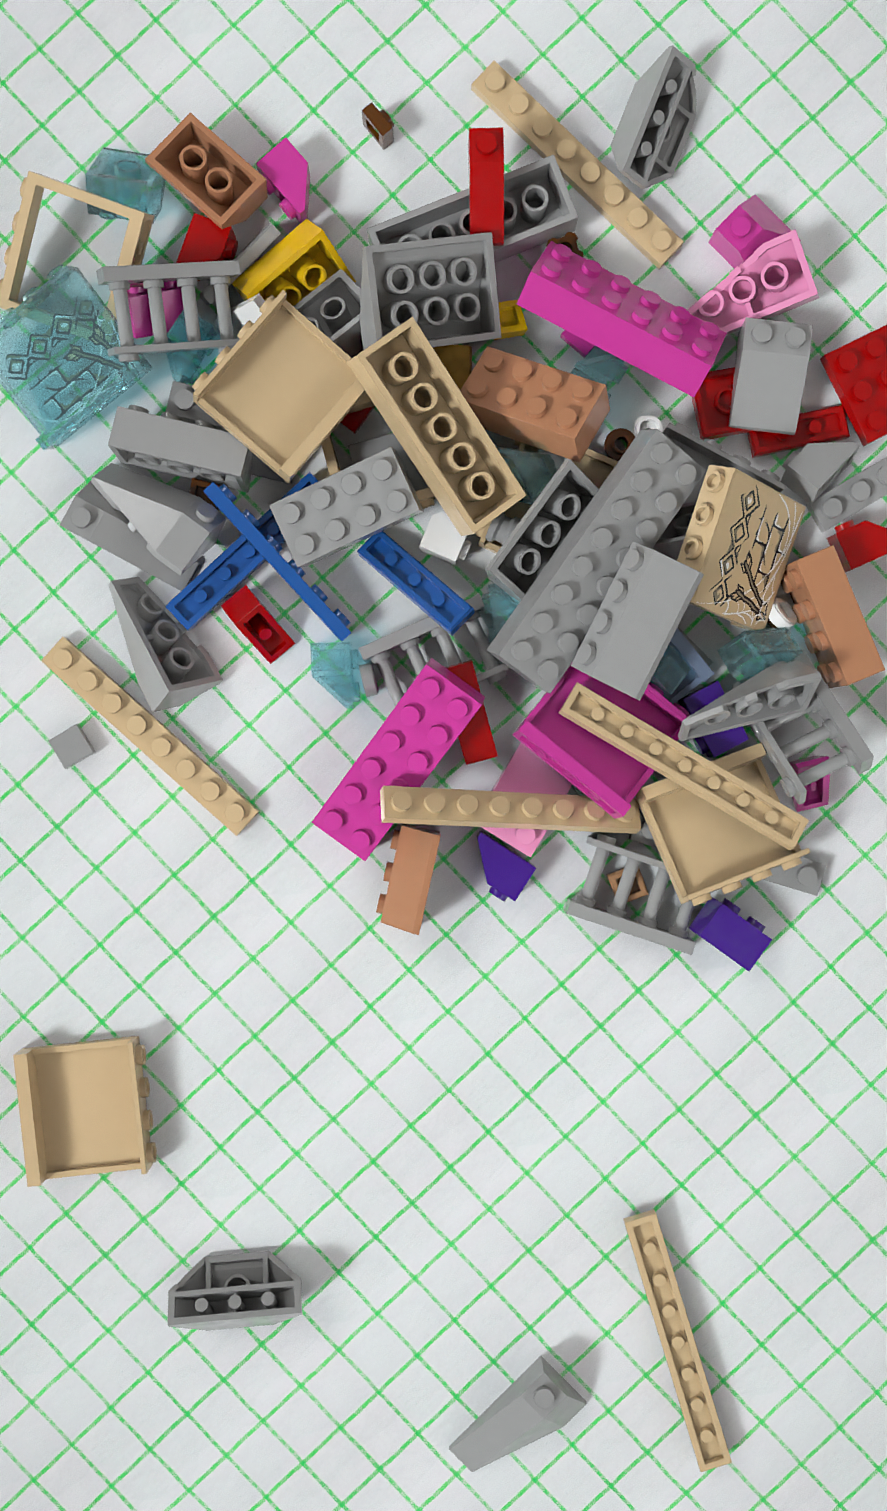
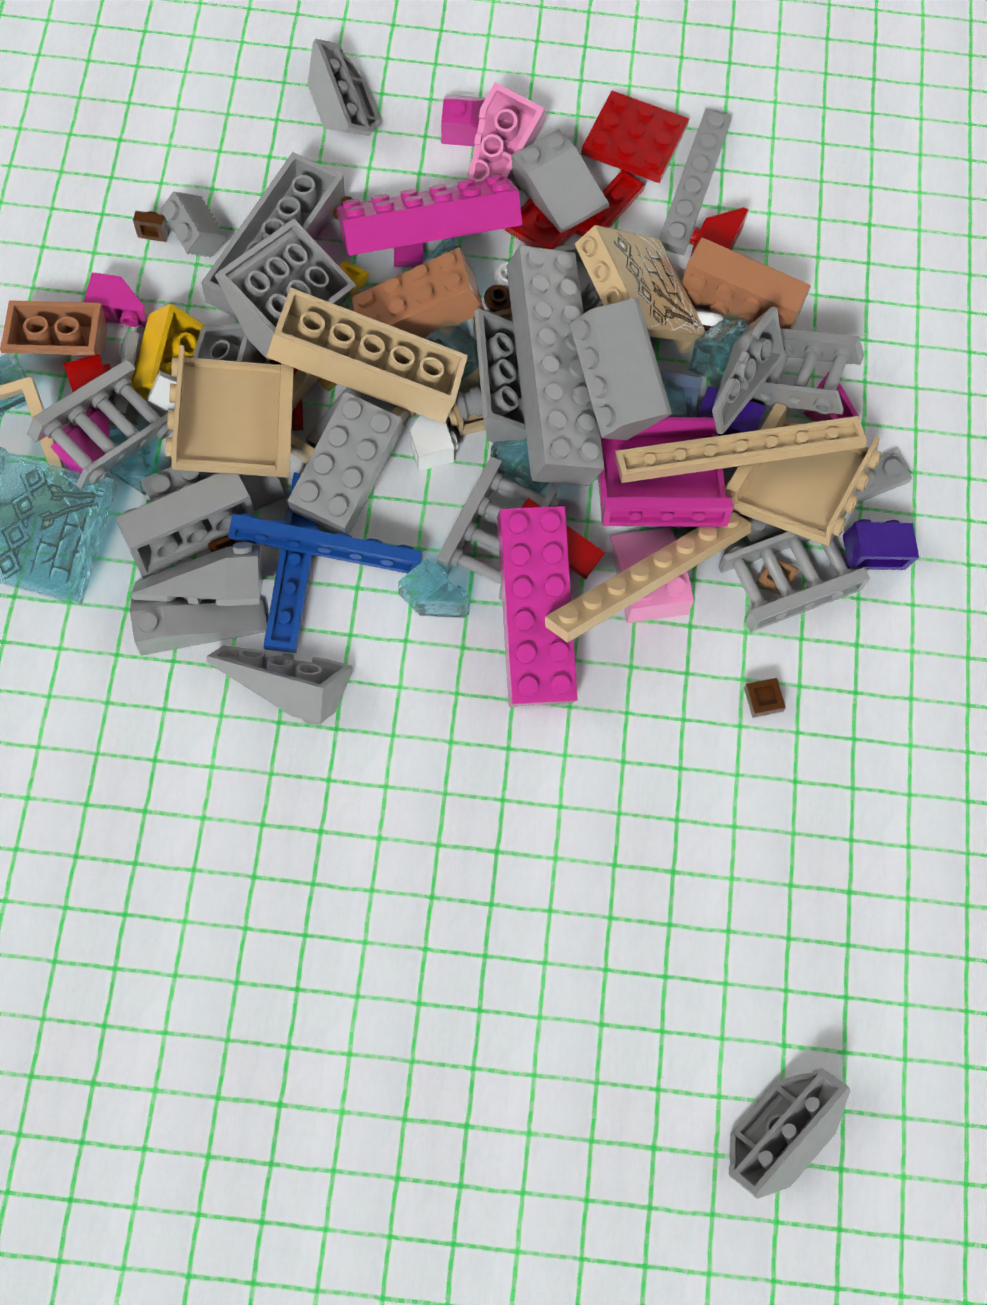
camera: 45 degrees left, 20 degrees down
tan panel [13,1036,157,1187] -> none
tan plate [41,637,259,836] -> none
light grey tile [49,724,95,769] -> none
red slope [221,585,295,664] -> none
blue tile [357,531,475,636] -> none
light grey tile [359,663,379,697] -> none
nougat slope [376,824,441,935] -> none
red slope [468,127,504,246] -> none
tan plate [471,60,684,269] -> none
dark purple slope [476,831,536,902] -> none
light grey slope [780,442,860,505] -> none
none -> light grey brick [161,192,226,258]
none -> reddish brown plate [744,678,786,718]

